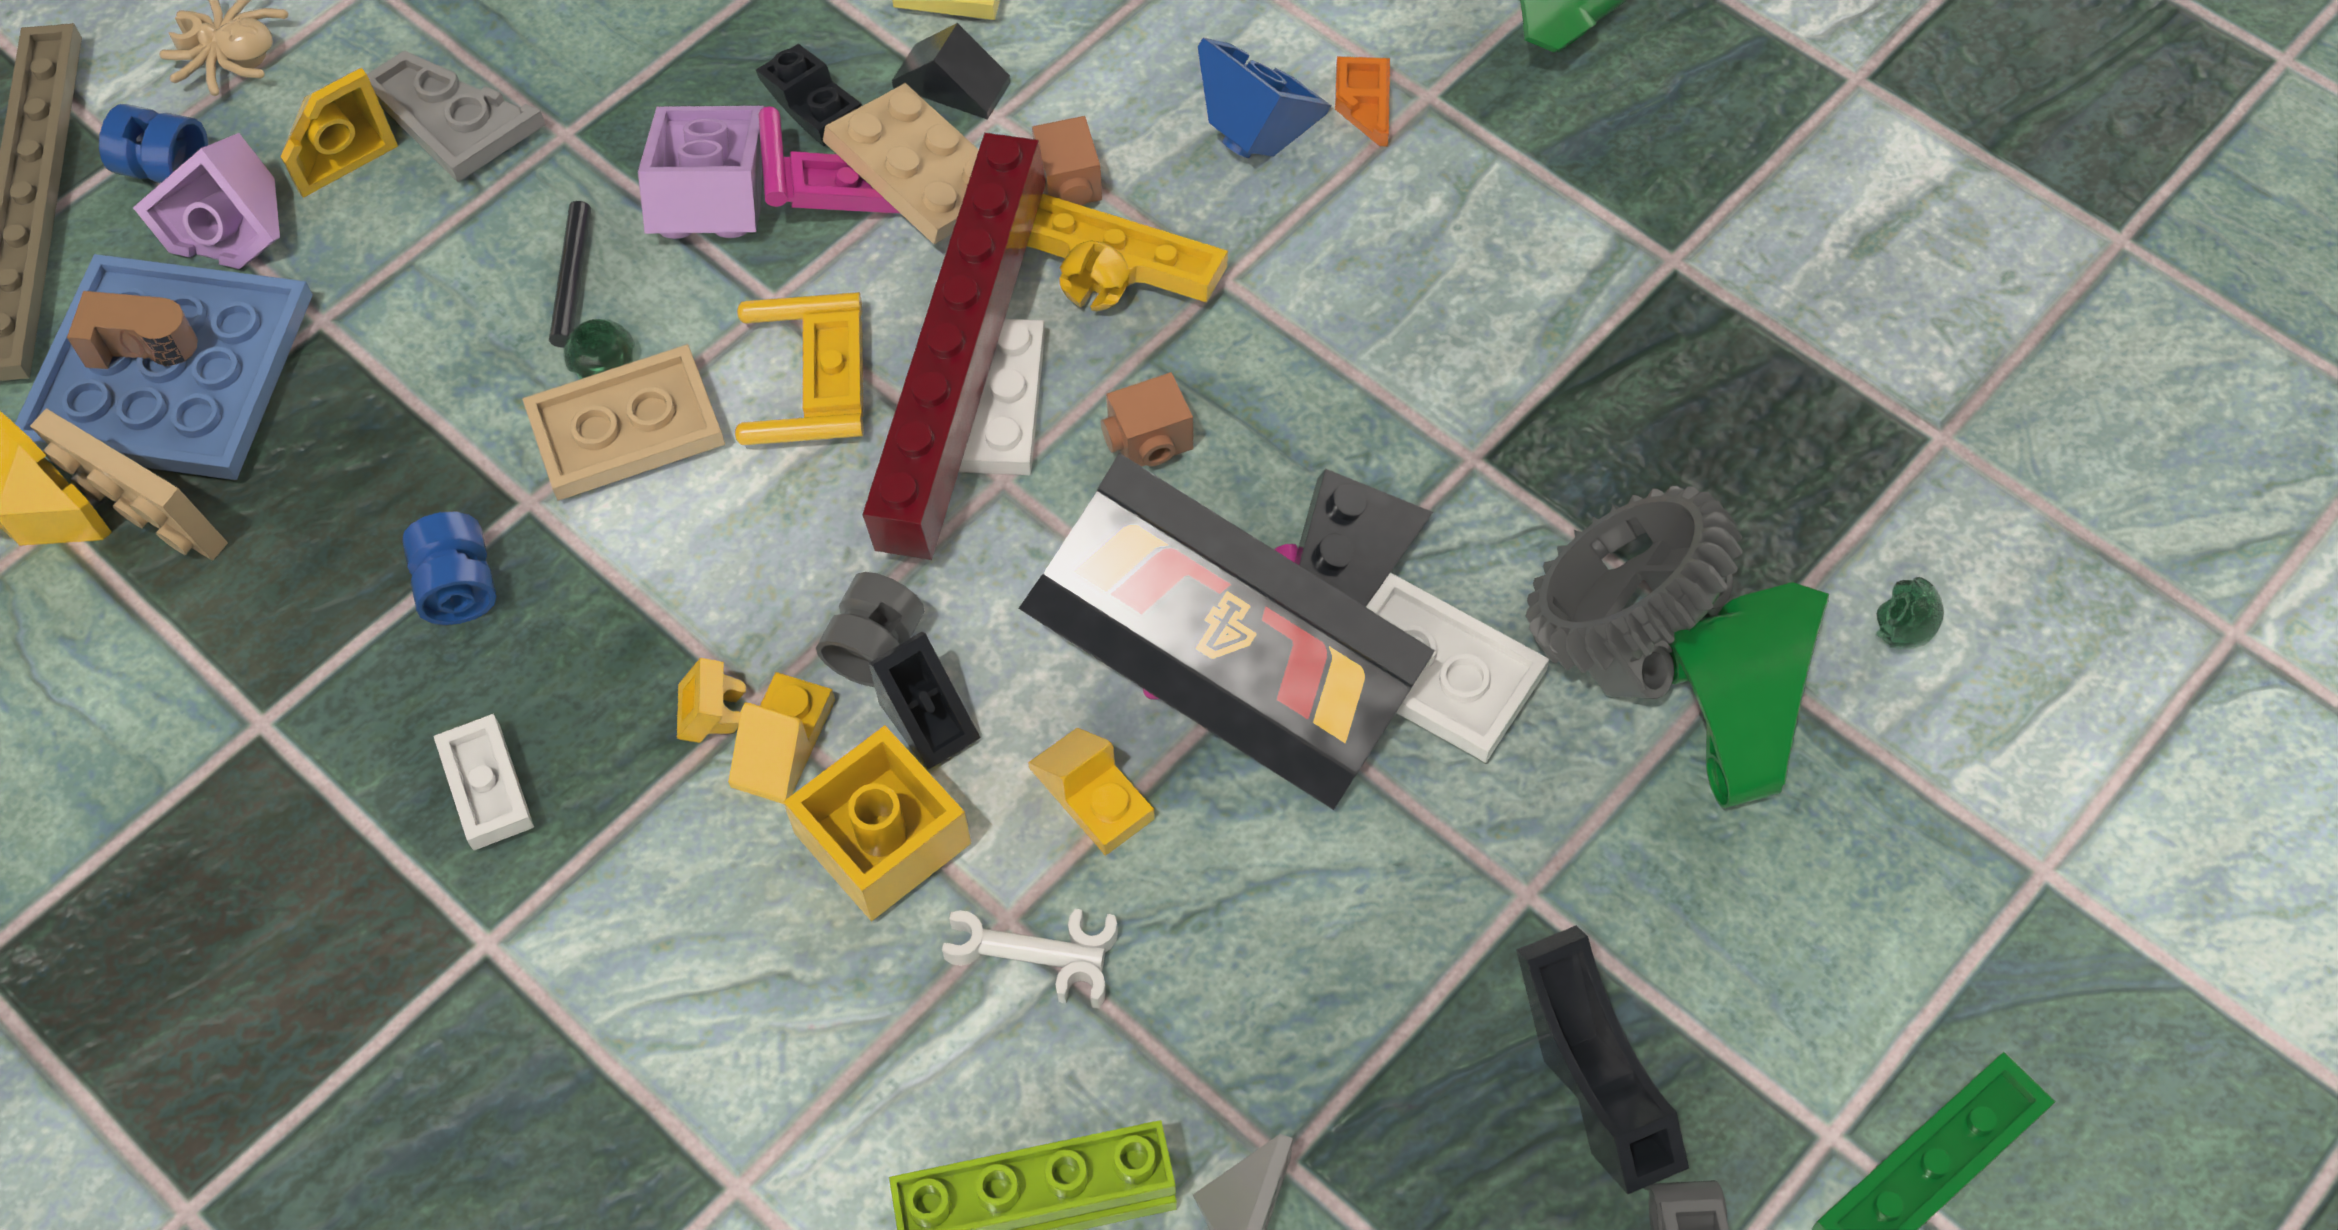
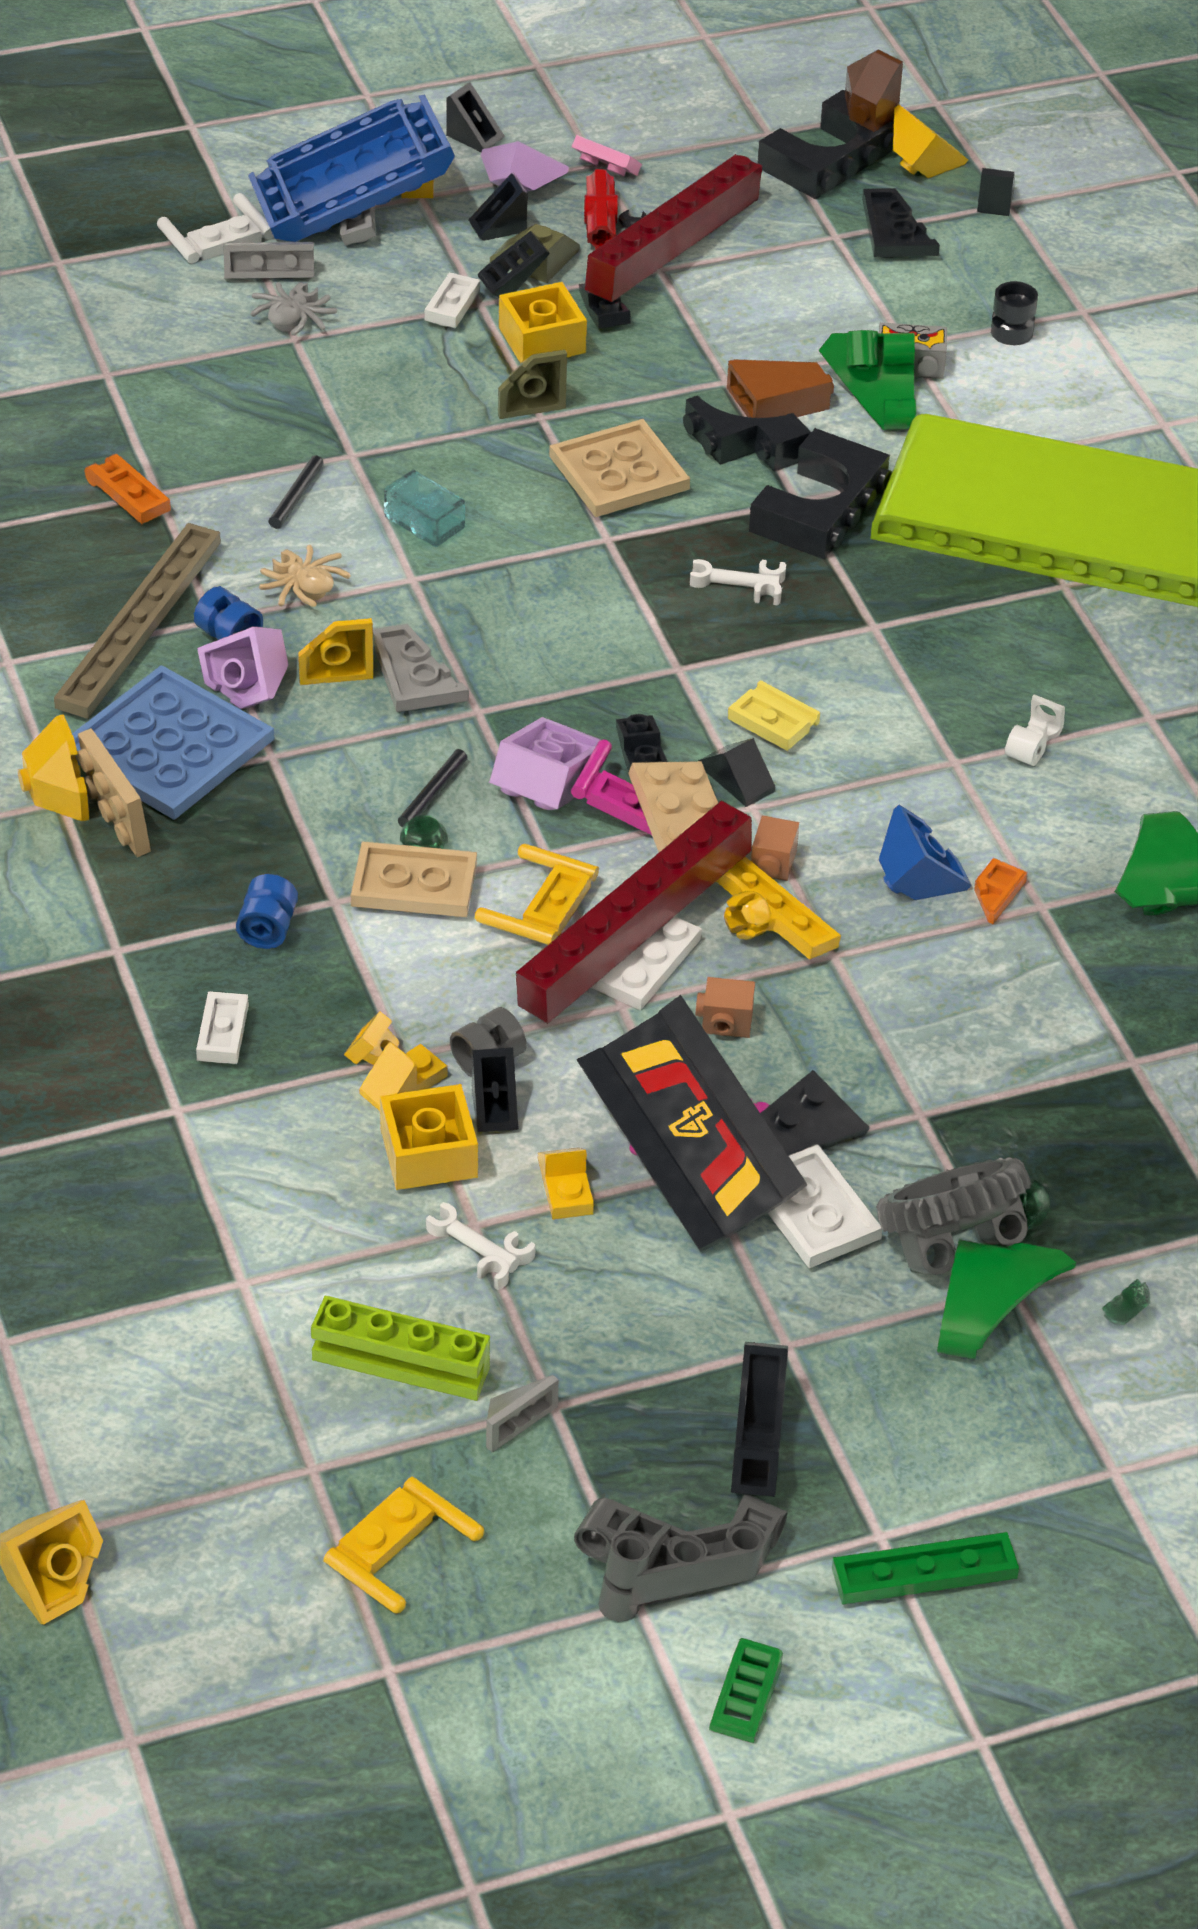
camera: 25 degrees right, 15 degrees down
medium nougat leg [67,291,198,369] -> none

